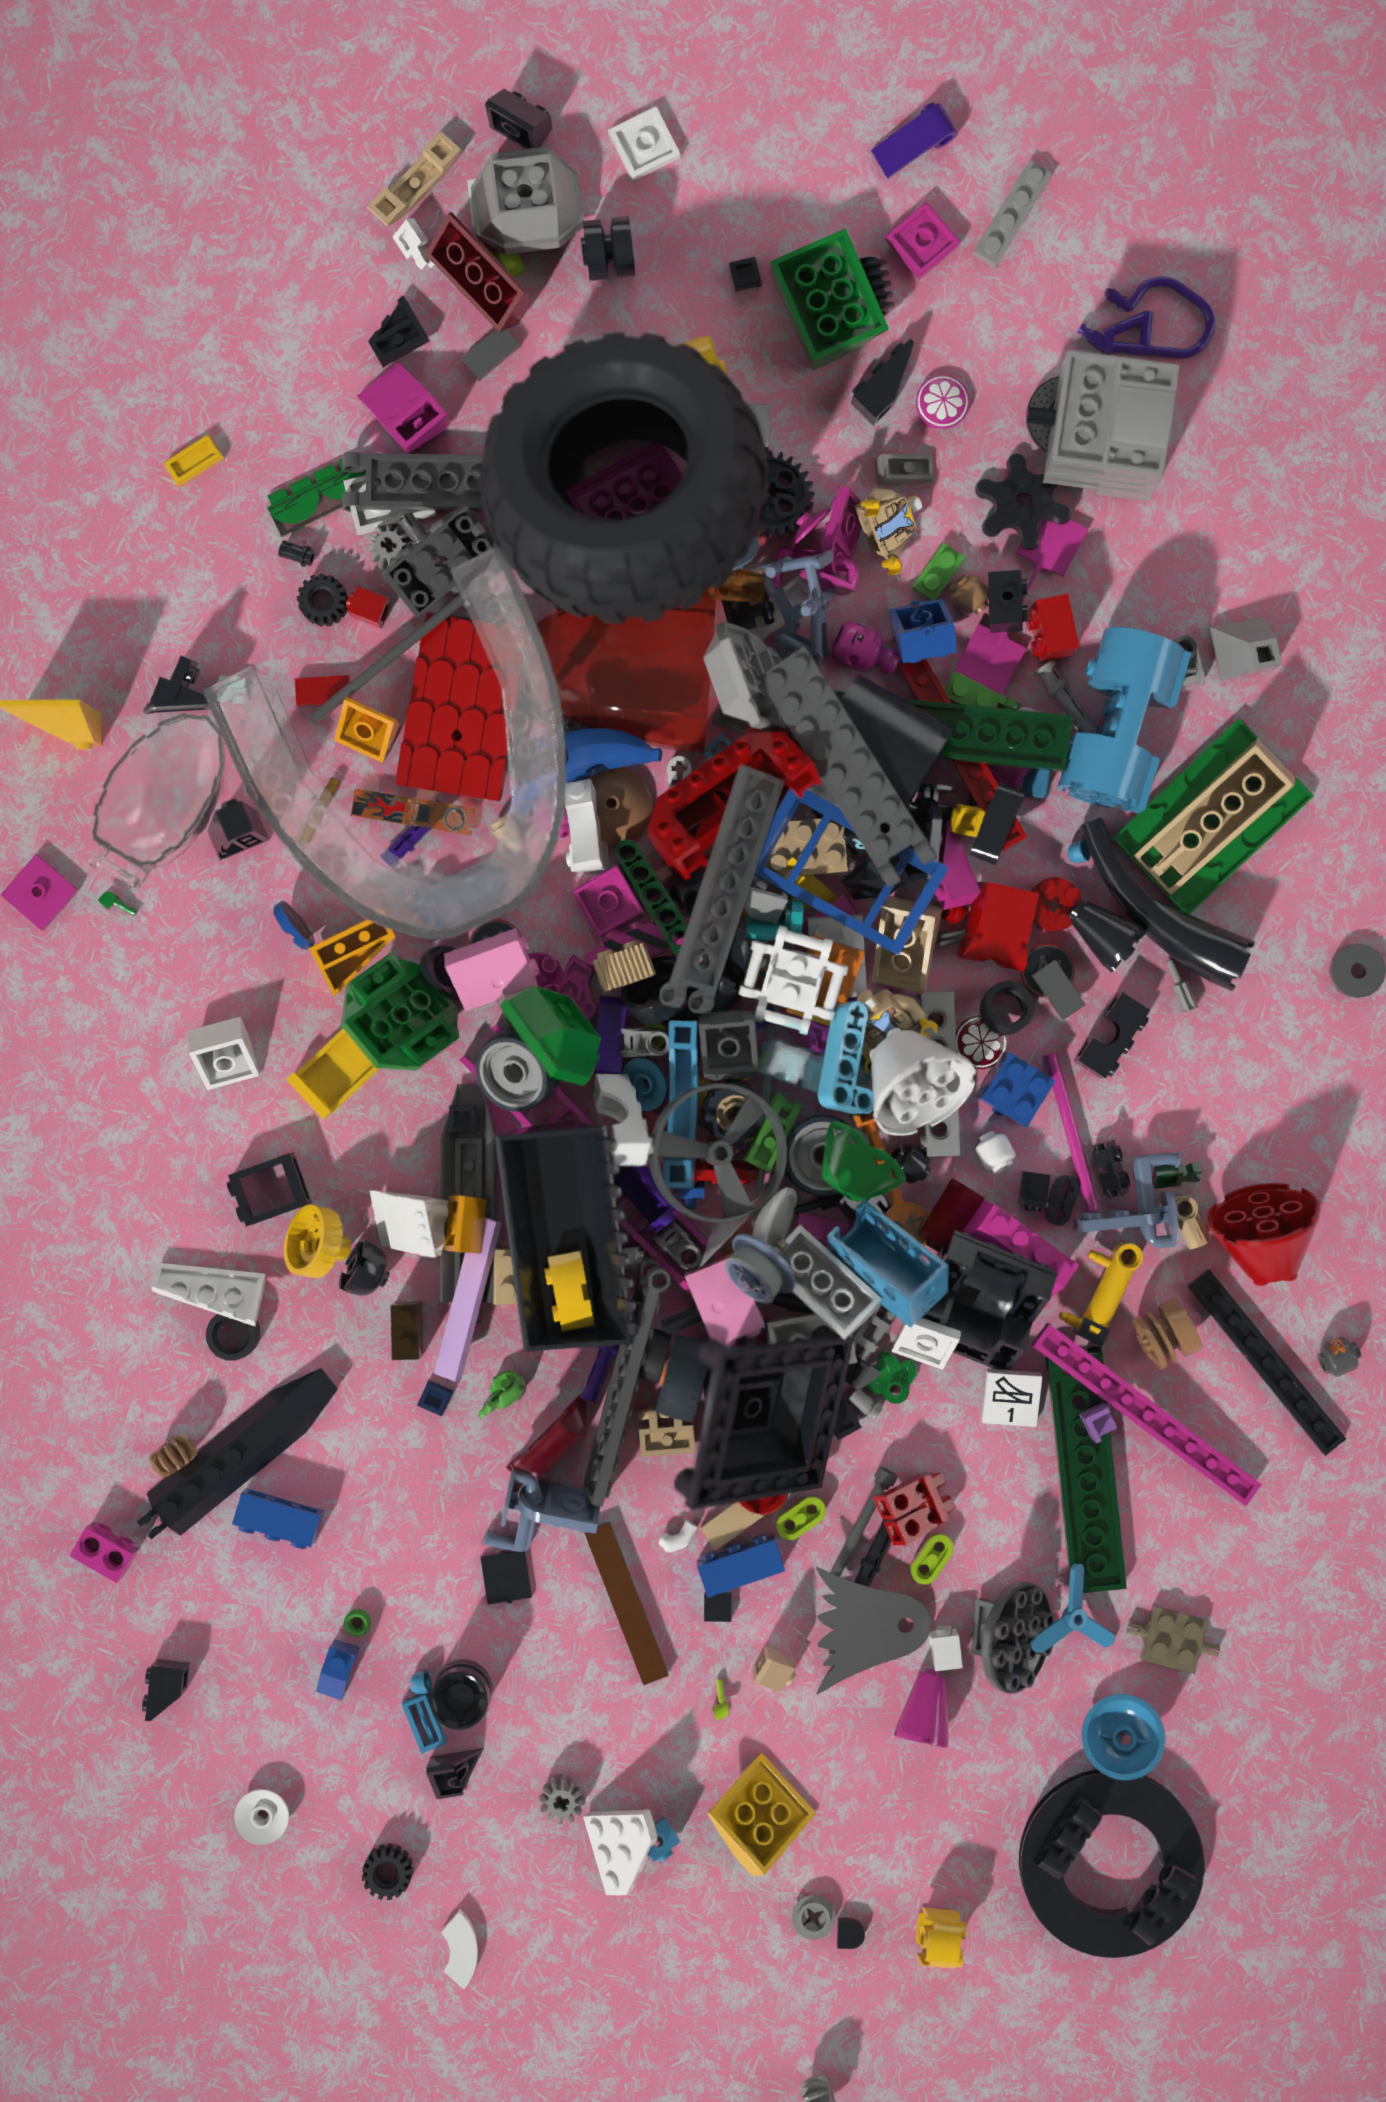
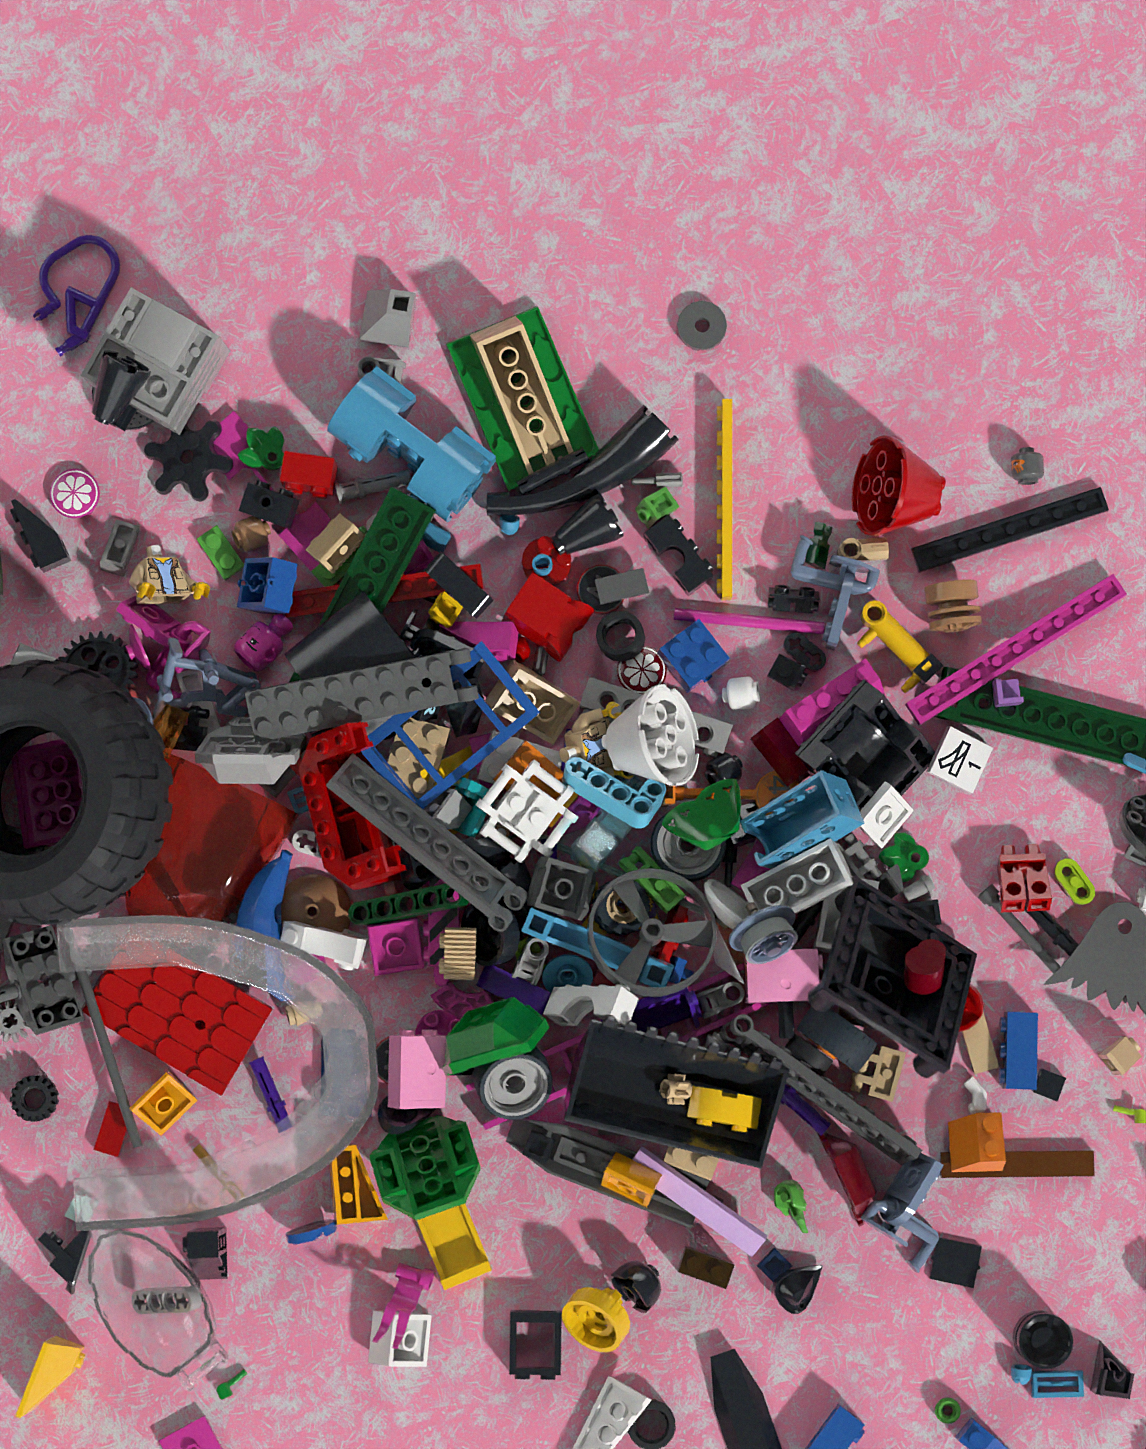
camera: 65 degrees left, 5 degrees down
red brick [346,586,391,628] -> none
piece [351,789,476,836] -> none
white slope [369,1190,448,1257] -> none
lime plate [776,1495,826,1540] -> none
none -> black cone [92,350,151,425]
none -> light grey beam [131,1286,202,1314]
none -> green plate [238,426,284,470]
none -> tan brick [306,513,365,574]
none -> dark pink flag [372,1263,435,1349]
none -> black pin [516,447,590,495]
none -> dark azure hinge [532,554,553,576]
none -> bright green bracket [635,486,680,529]
none -> tan gear [660,1074,692,1105]
none -> yellow plate [716,399,732,600]
none -> black piece [772,1265,823,1314]
none -> dark red piece [903,939,946,994]
none -> orange slope [947,1112,1006,1172]

